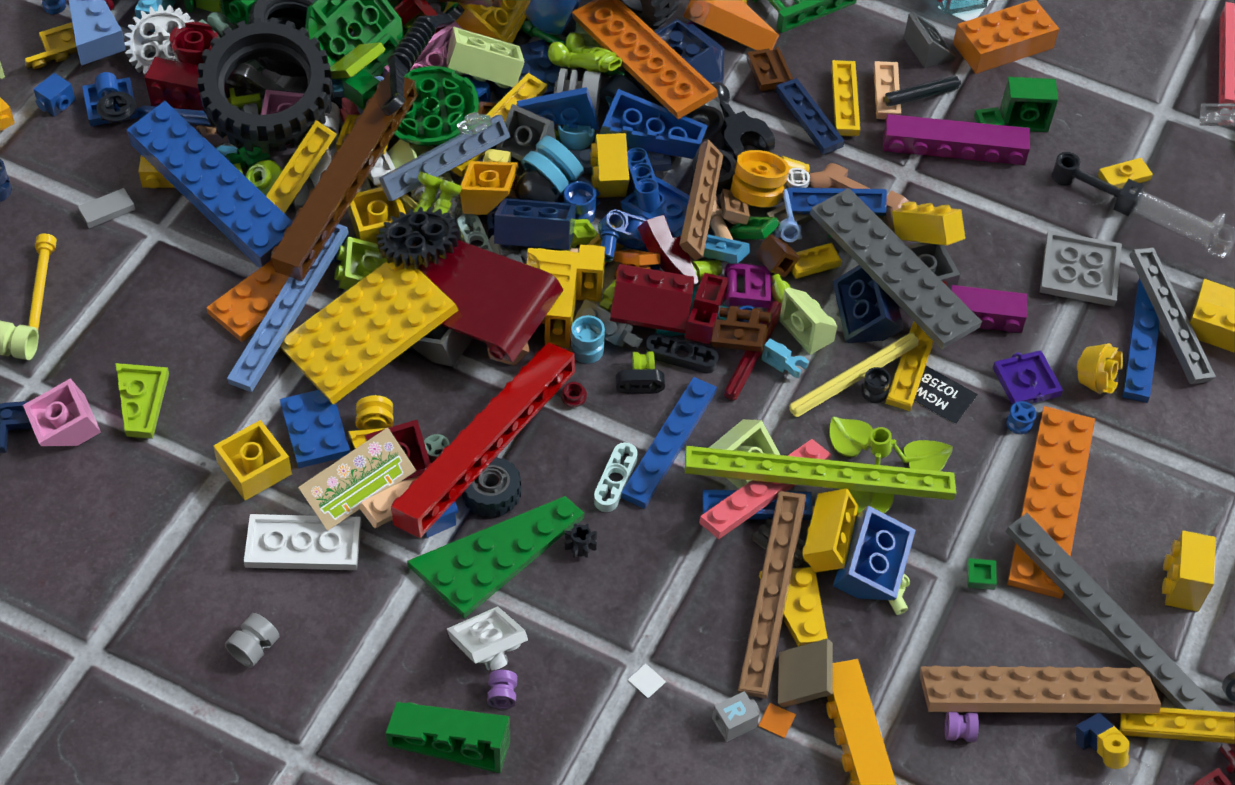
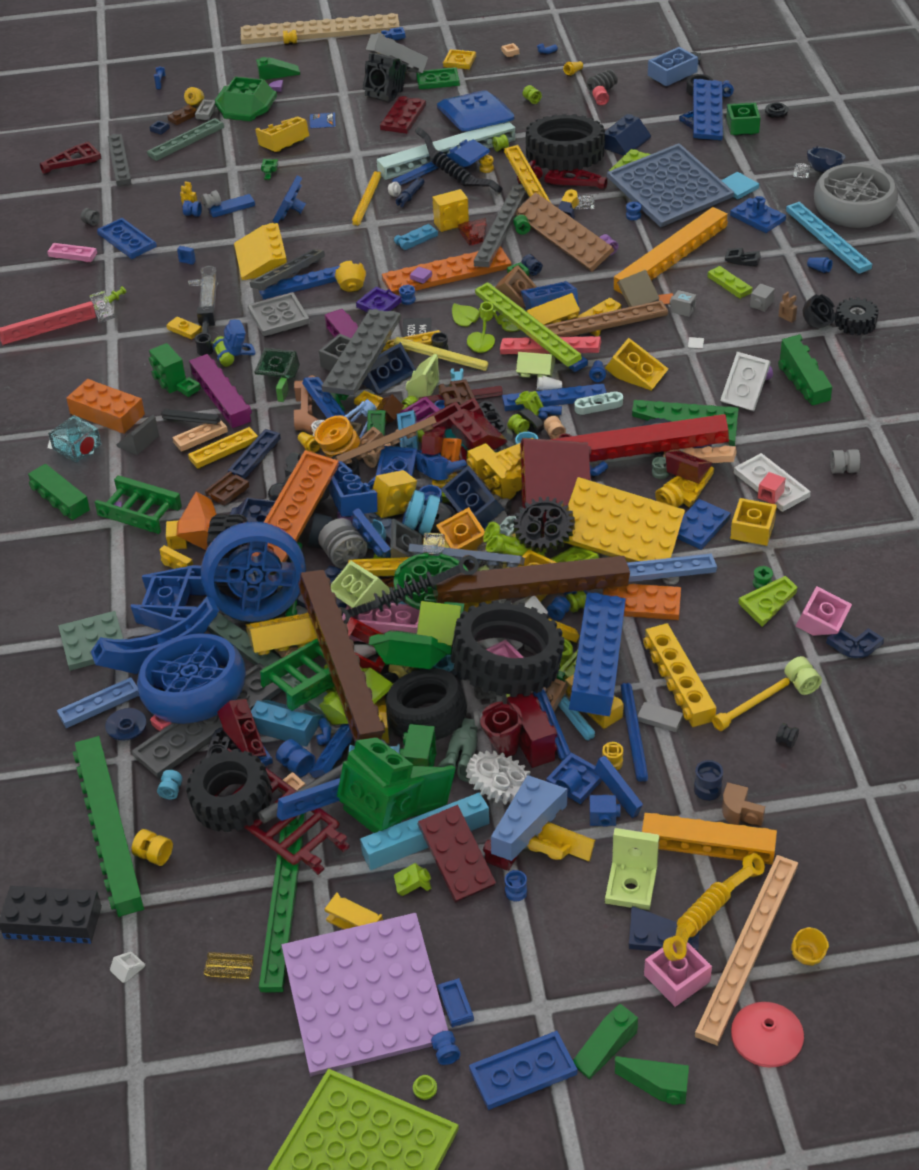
camera: 120 degrees left, 10 degrees down
black gear [97,92,136,124] -> none
sticker [298,428,416,531] -> none
lime piece [548,32,622,73] -> none
black gear [564,523,597,558] -> none
yellow brick [892,202,965,245] -> none
none -> blue piece [212,319,256,367]
none -> clear green slope [254,348,300,378]
none -> bright green tile [276,378,289,402]
none -> dark azure plate [394,224,438,250]
none -> medium lavender tile [410,267,432,284]
none -> clear red wing [458,218,486,246]
none -> medium nougat slope [495,265,537,308]
none -> green wheel [513,215,531,235]
none -> lime bracket [515,391,544,416]
none -> dark blue wheel [521,254,543,276]
none -> white cone [537,376,562,391]
none -> blue arm [538,406,562,419]
none -> light nougat wheel [544,416,566,439]
none -> blue cone [589,360,606,382]
none -> blue arm [590,461,608,476]
none -> blue tile [594,756,643,818]
none -> yellow wheel [602,742,623,770]
none -> yellow slope [605,338,668,391]
none -> blue axle [621,683,648,782]
none -> yellow brick [643,623,716,727]
none -> green wheel [753,566,773,589]
none -> coral brick [758,472,786,504]

